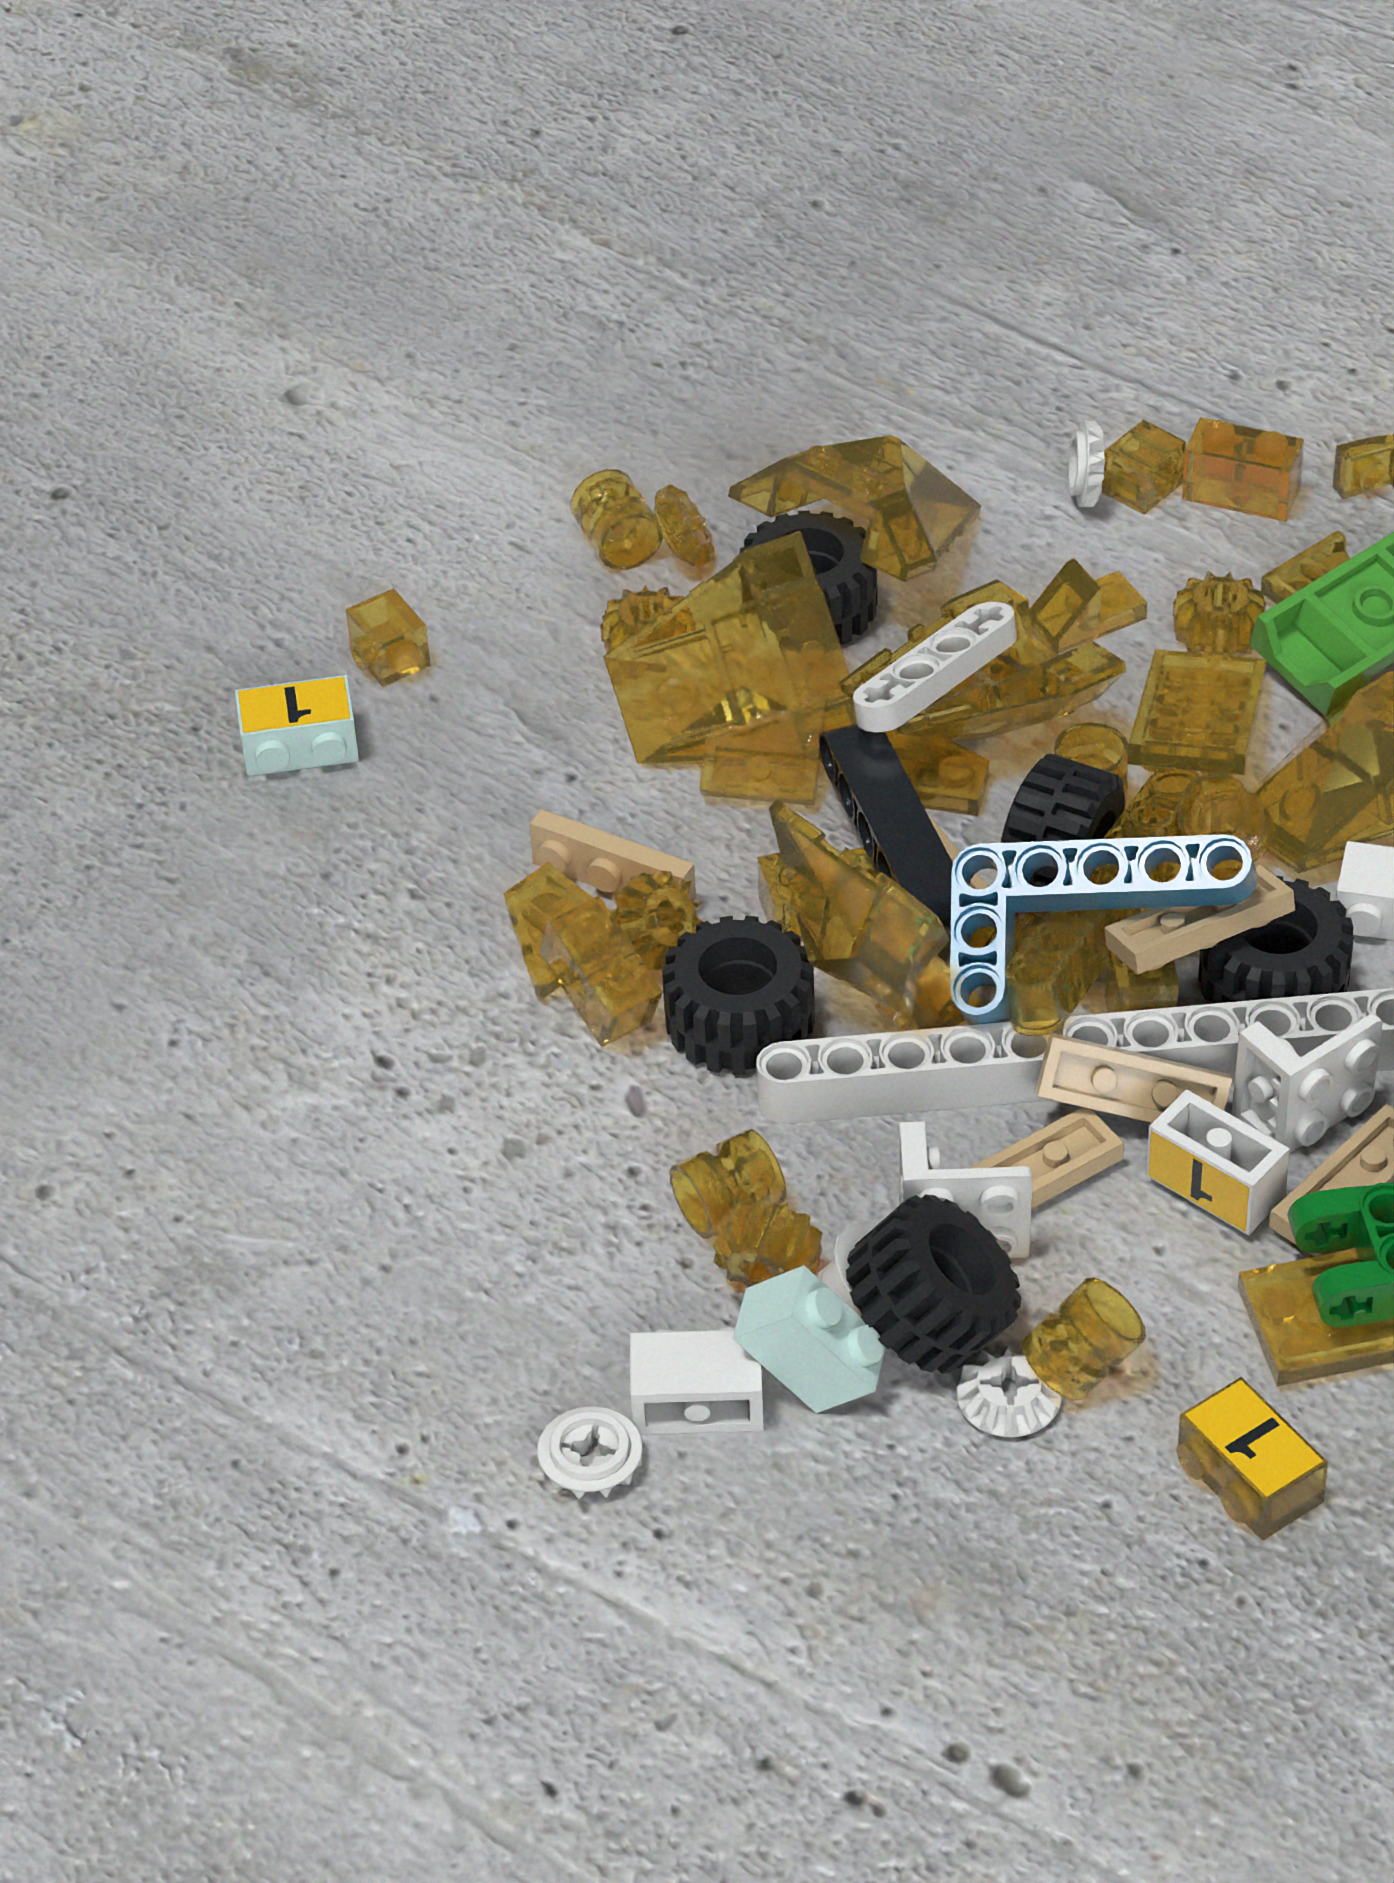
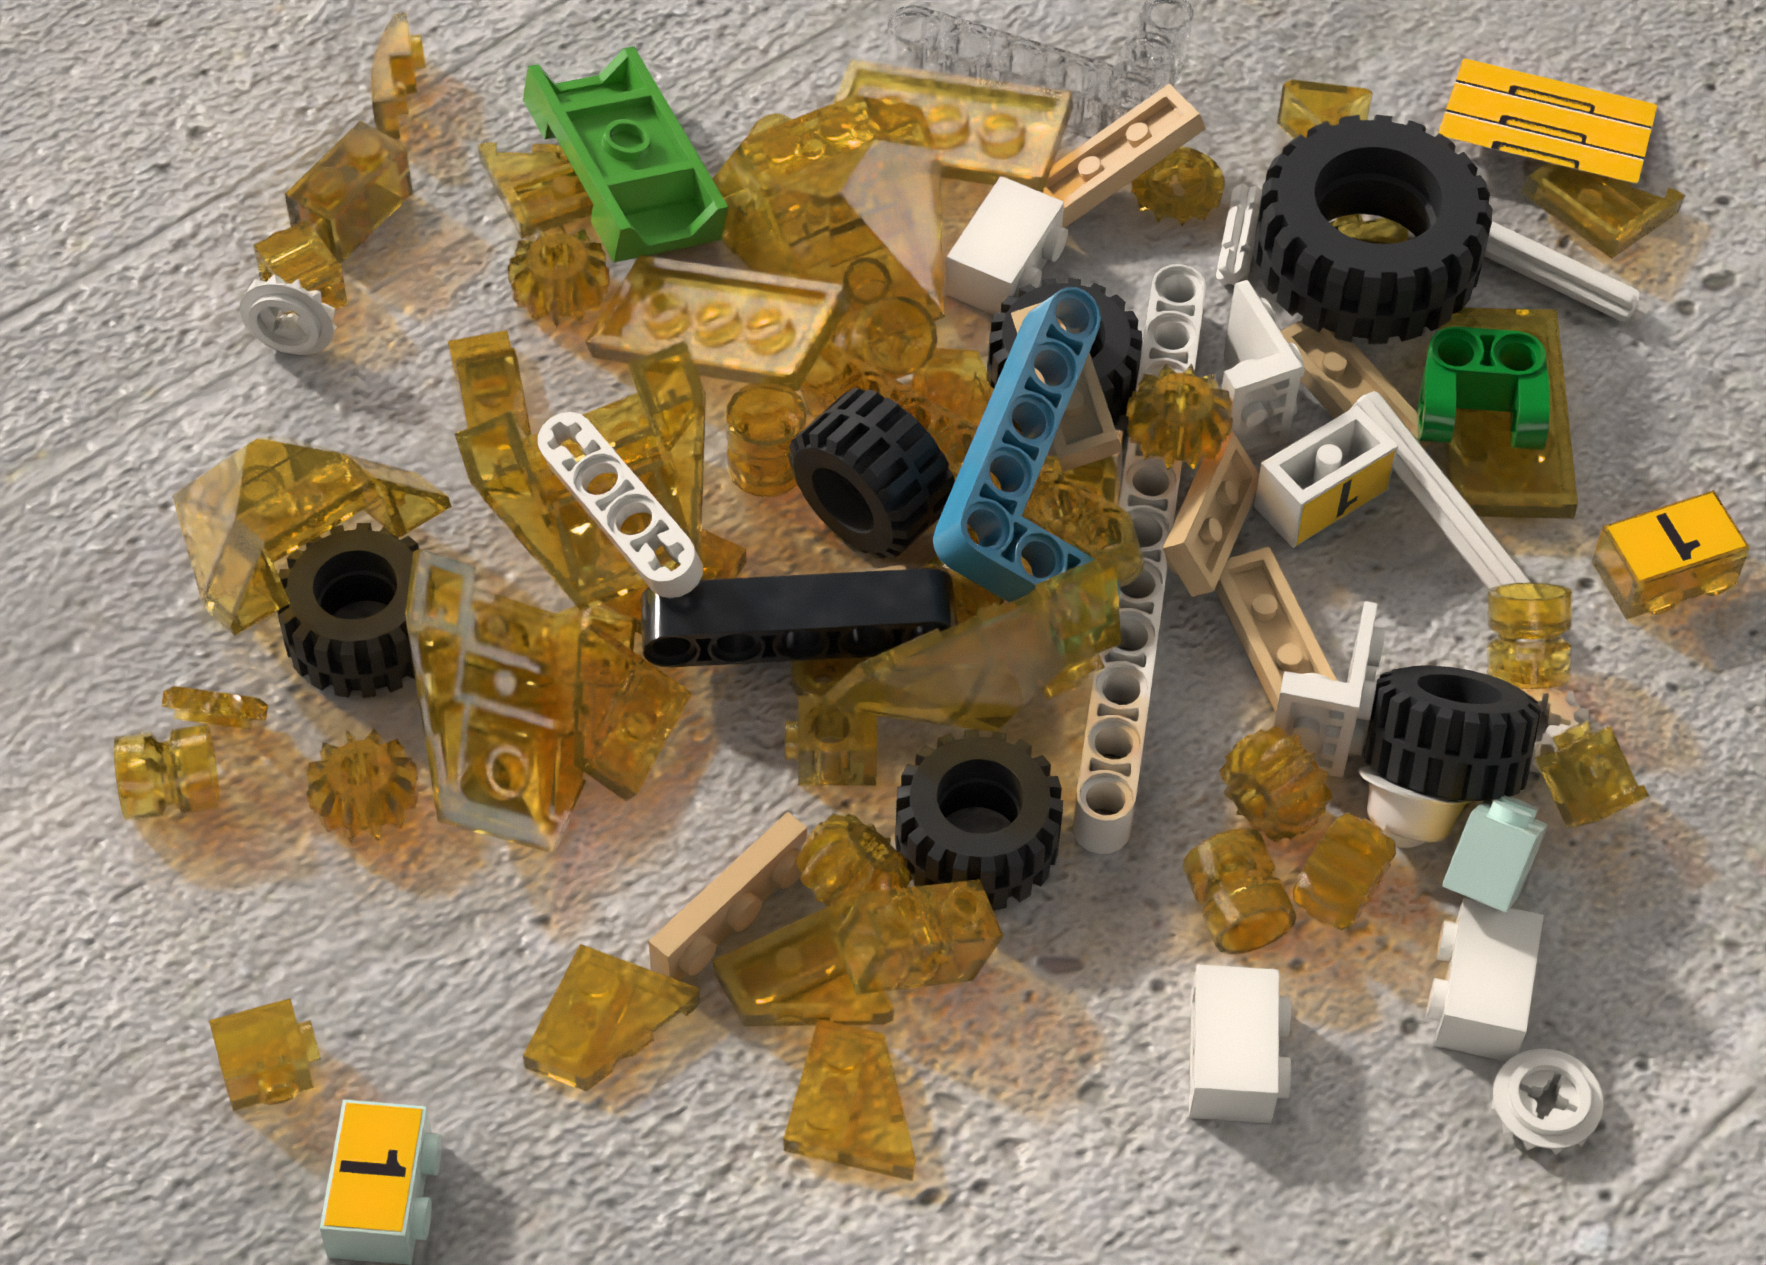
camera: 80 degrees left, 10 degrees up
none -> clear yellow wing [523,944,700,1092]
none -> clear yellow wing [783,1019,916,1181]
none -> clear yellow gear [1126,363,1233,471]
none -> white brick [1189,964,1291,1124]
none -> clear yellow gear [1219,726,1333,842]
none -> white axle [1351,391,1561,644]
none -> clear yellow brick [1535,721,1649,829]

